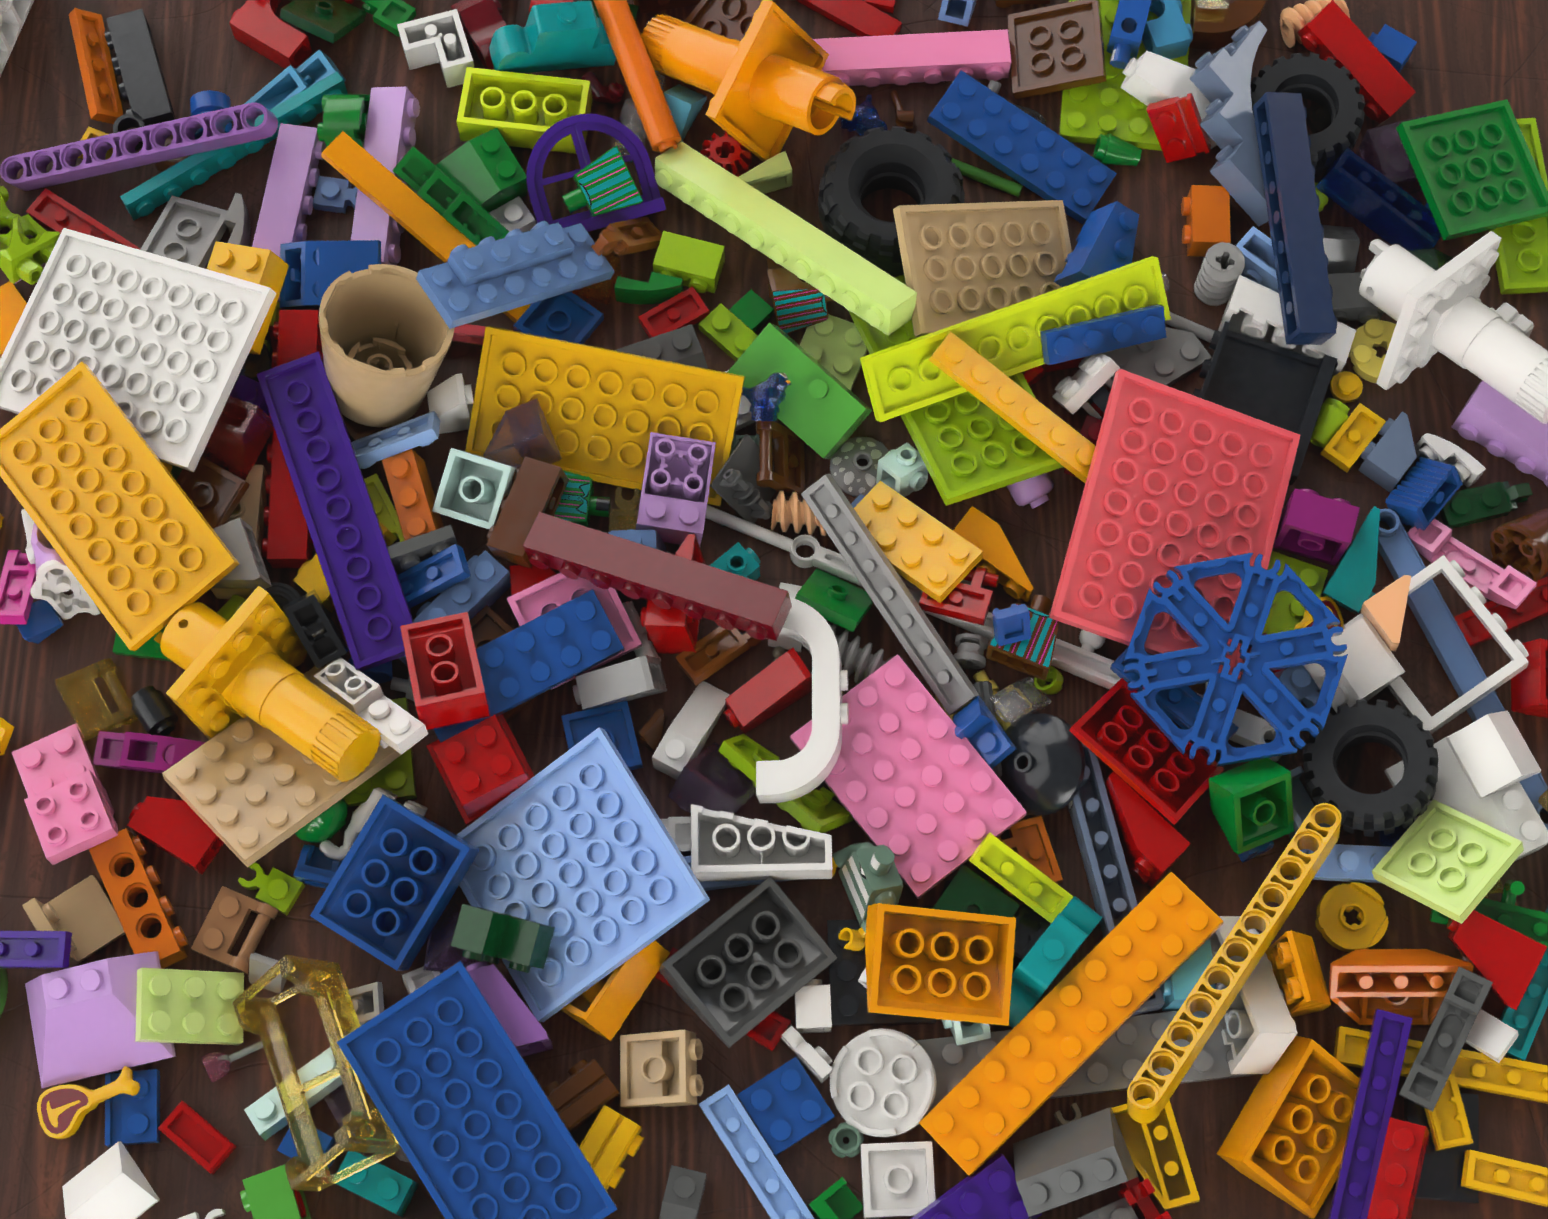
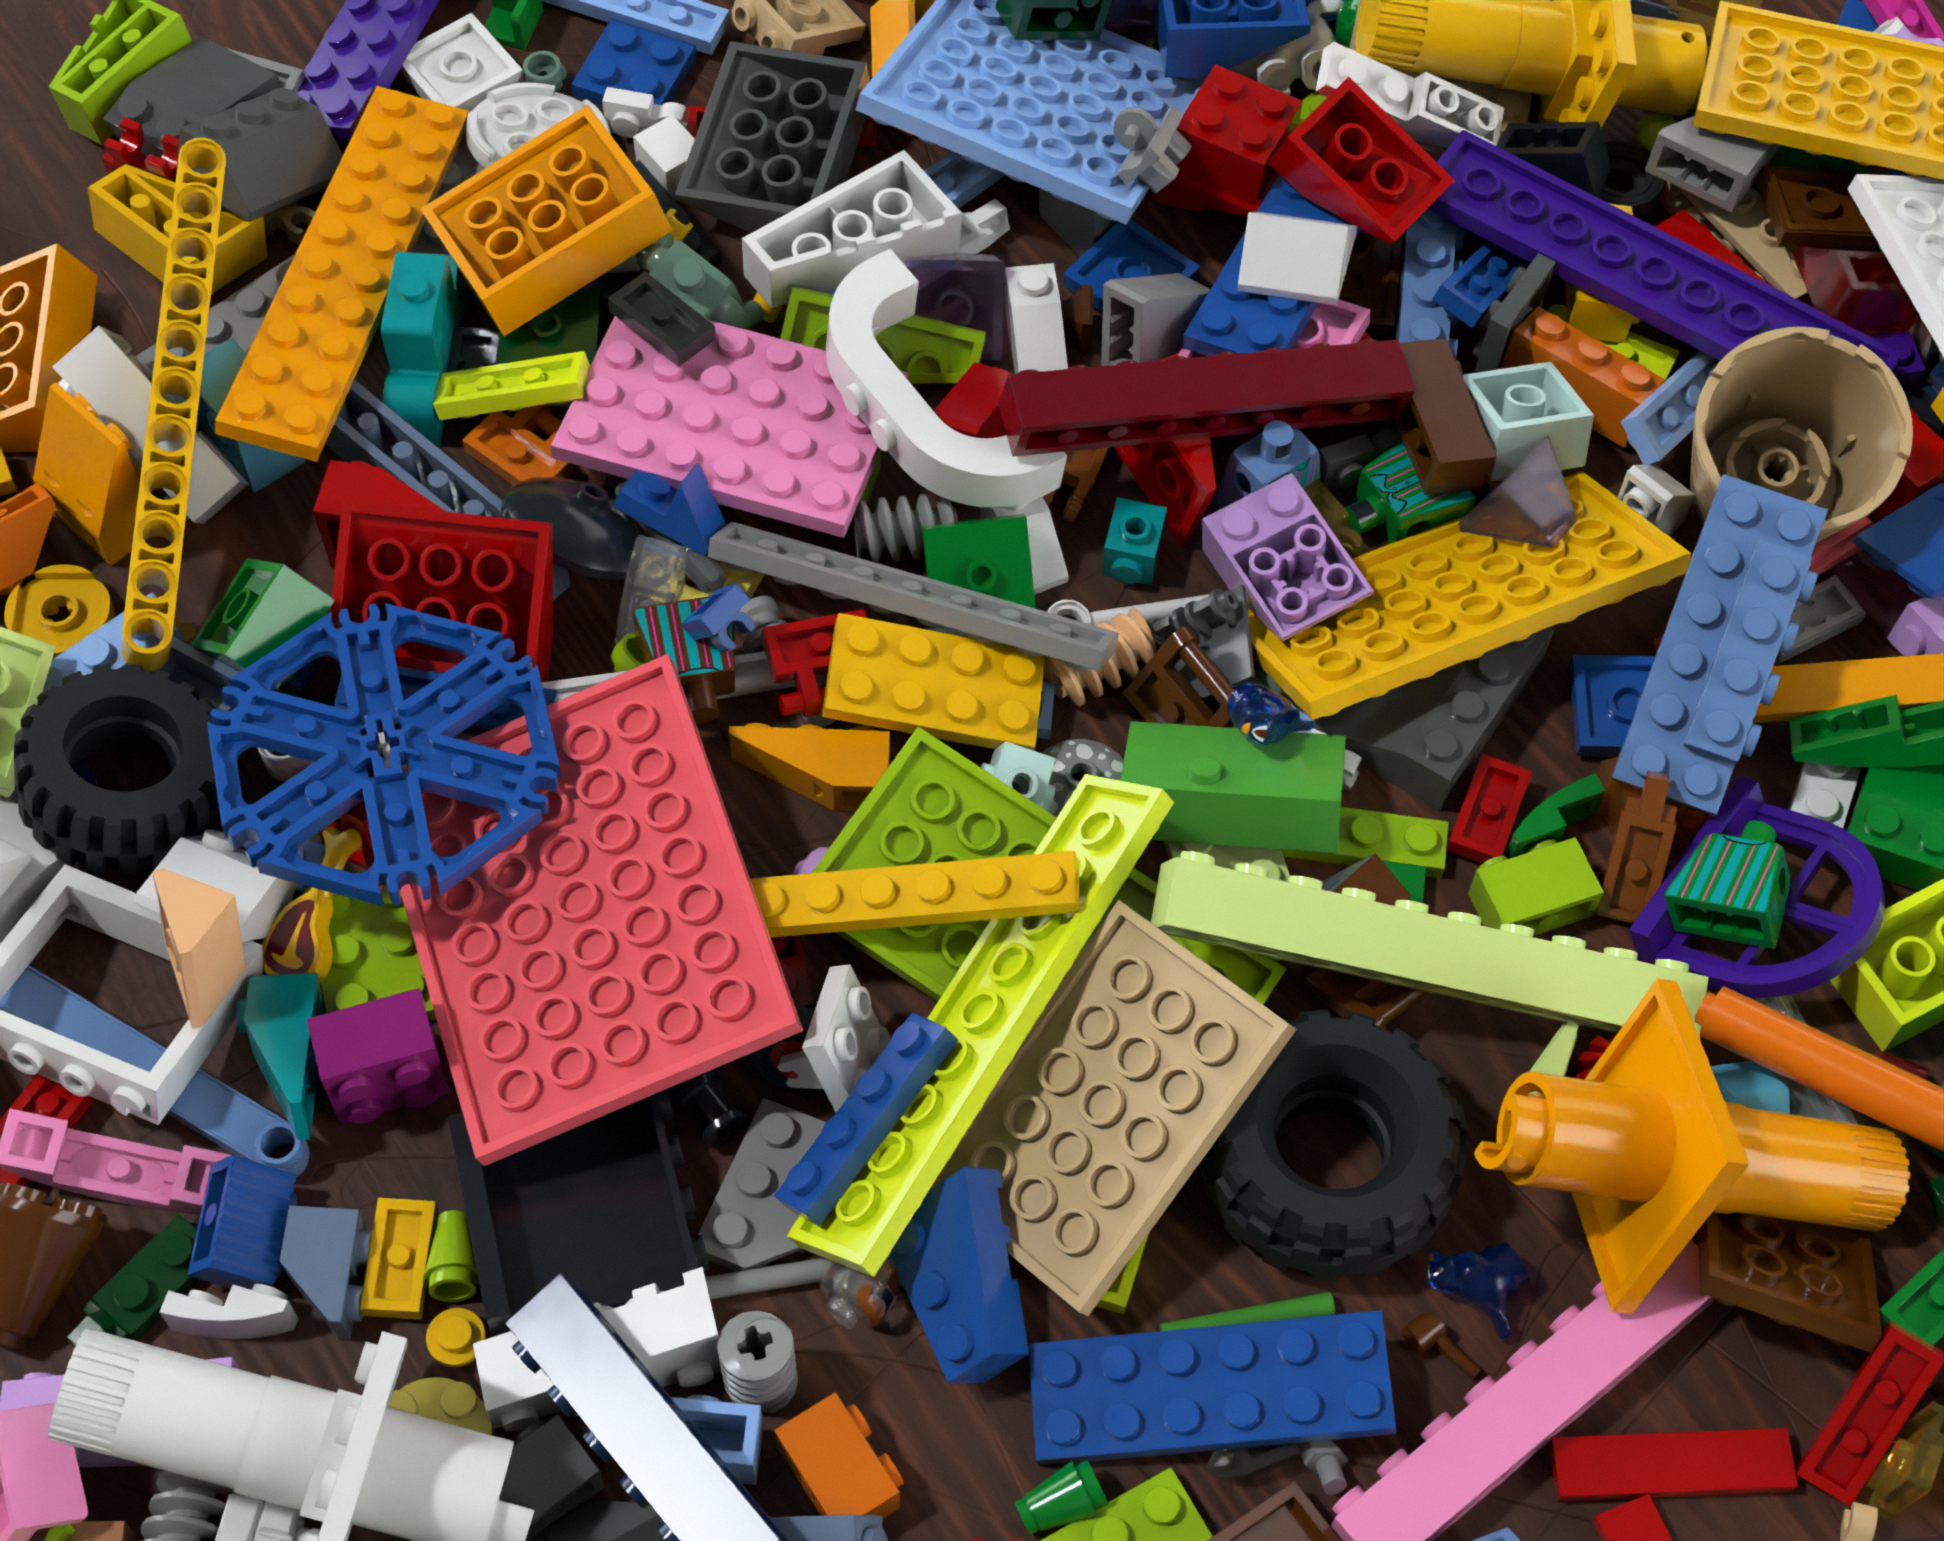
camera: 145 degrees right, 10 degrees down
none -> pearl dark grey plate [608,271,716,367]
none -> light grey hips [1113,105,1192,193]
none -> white slope [1238,212,1357,305]

